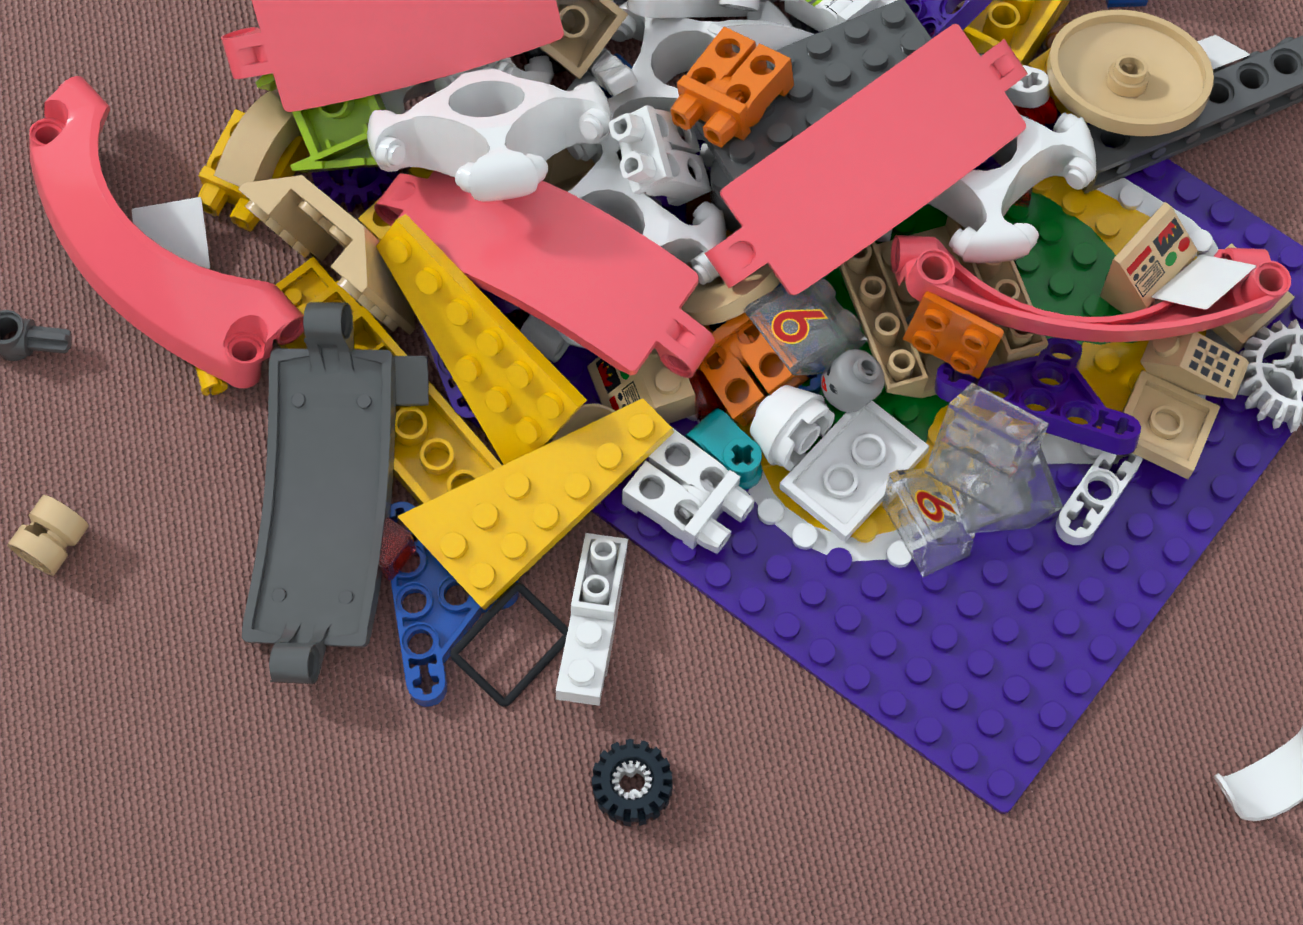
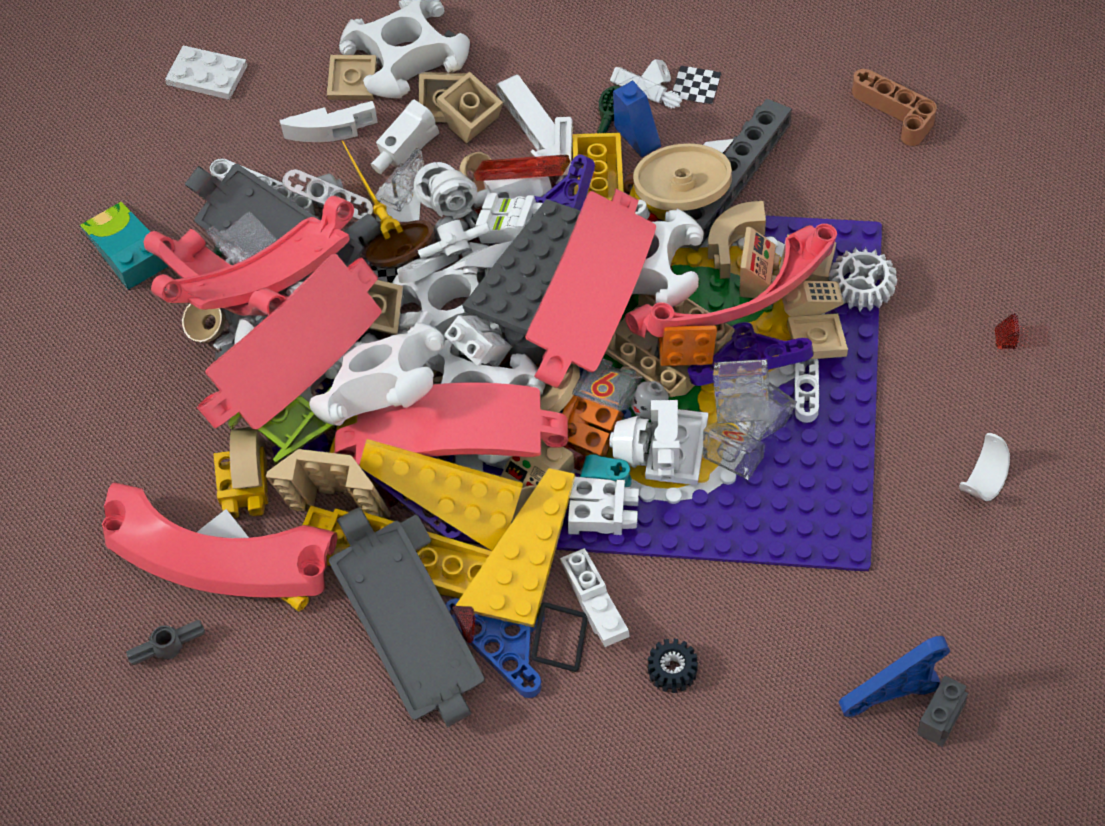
camera: 30 degrees left, 10 degrees down
tan wheel [7,495,89,576] -> none
orange hips [670,27,794,148] -> none
white sticker [1152,255,1256,310] -> none
none -> white hips [651,400,680,481]
none -> tan arch [708,201,766,279]

